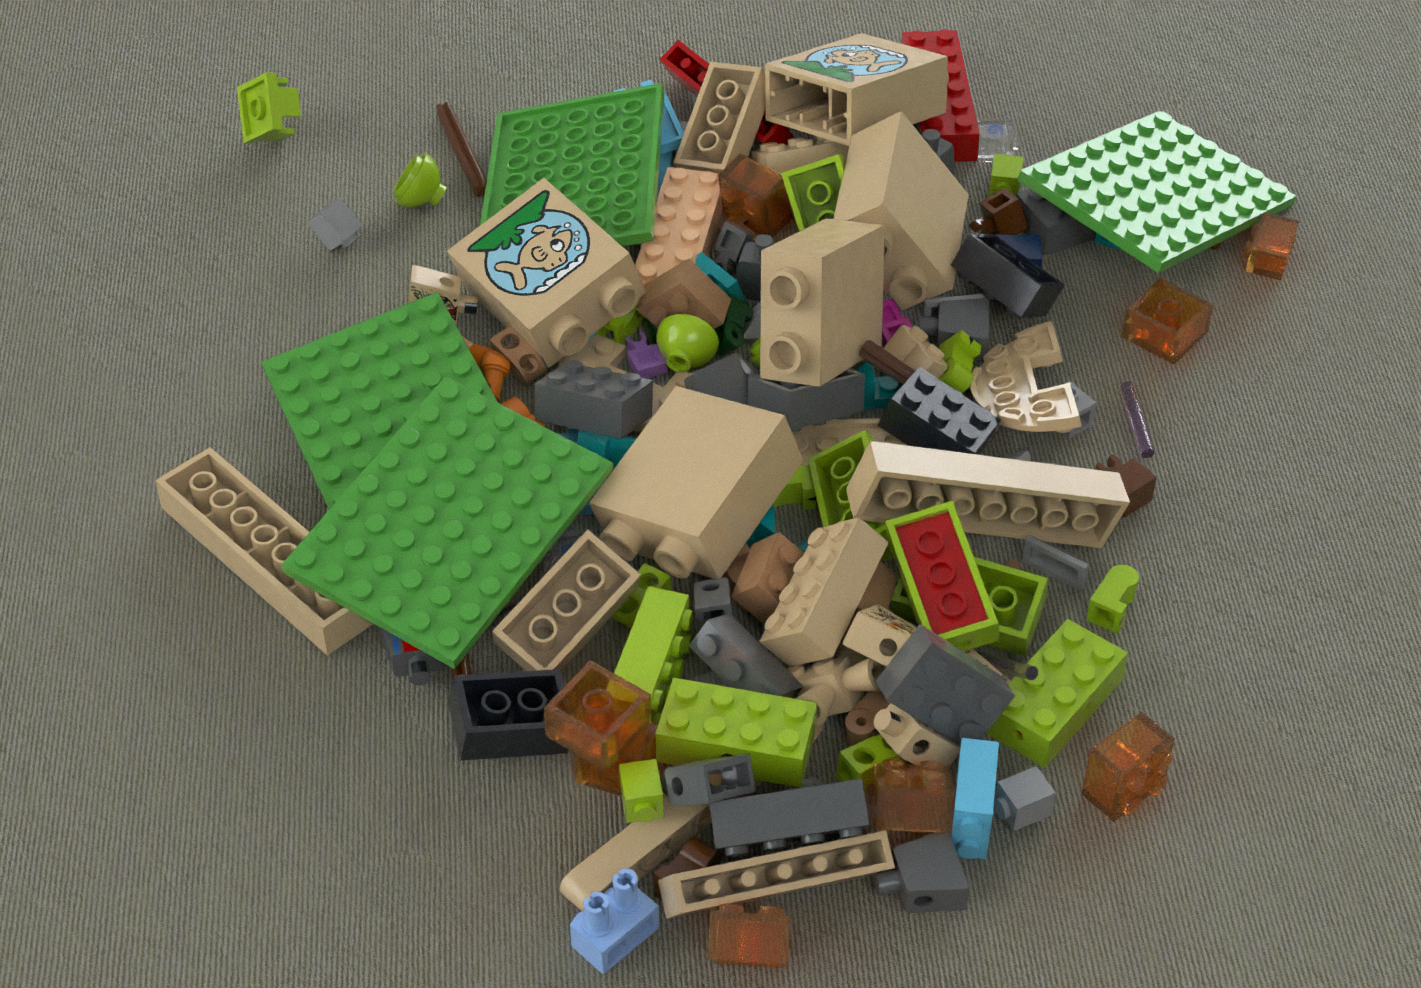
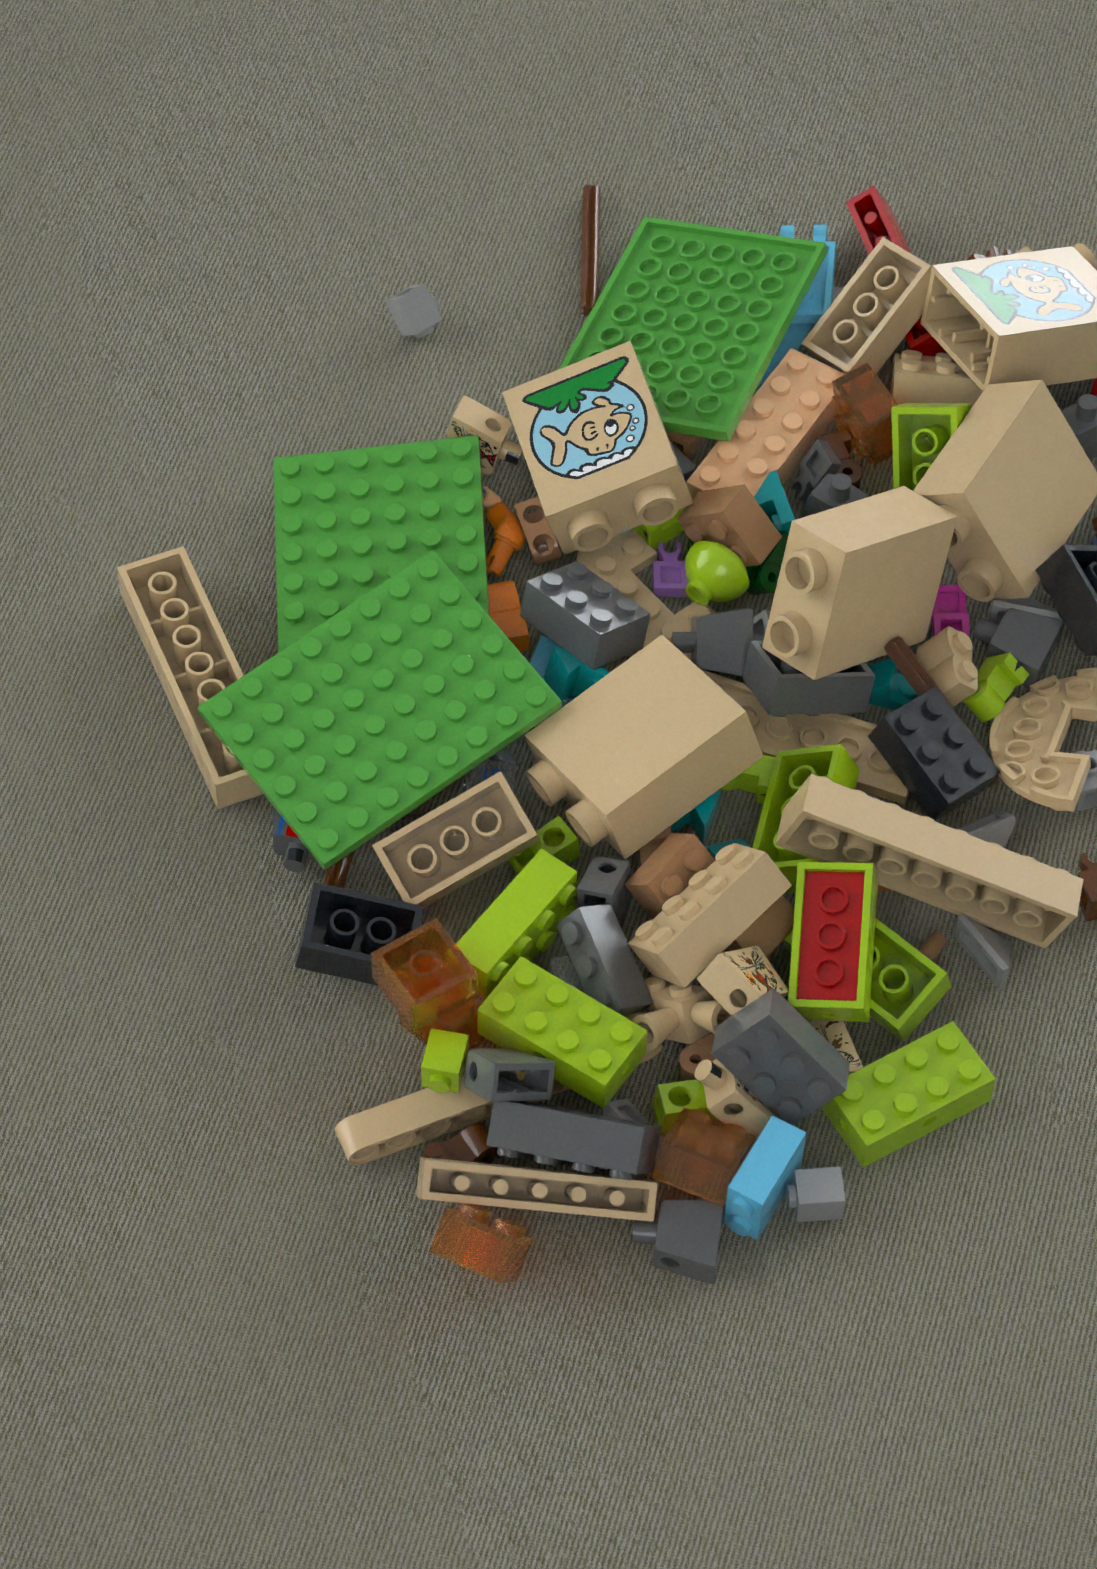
camera: 20 degrees right, 10 degrees up
lime panel [237,72,301,144] -> none
lime piece [393,153,447,208] -> none
light blue brick [570,868,659,974] -> none
bar [976,651,1038,680] -> none
clear orange brick [1082,712,1175,822] -> none
lime leg [1086,565,1139,634] -> none

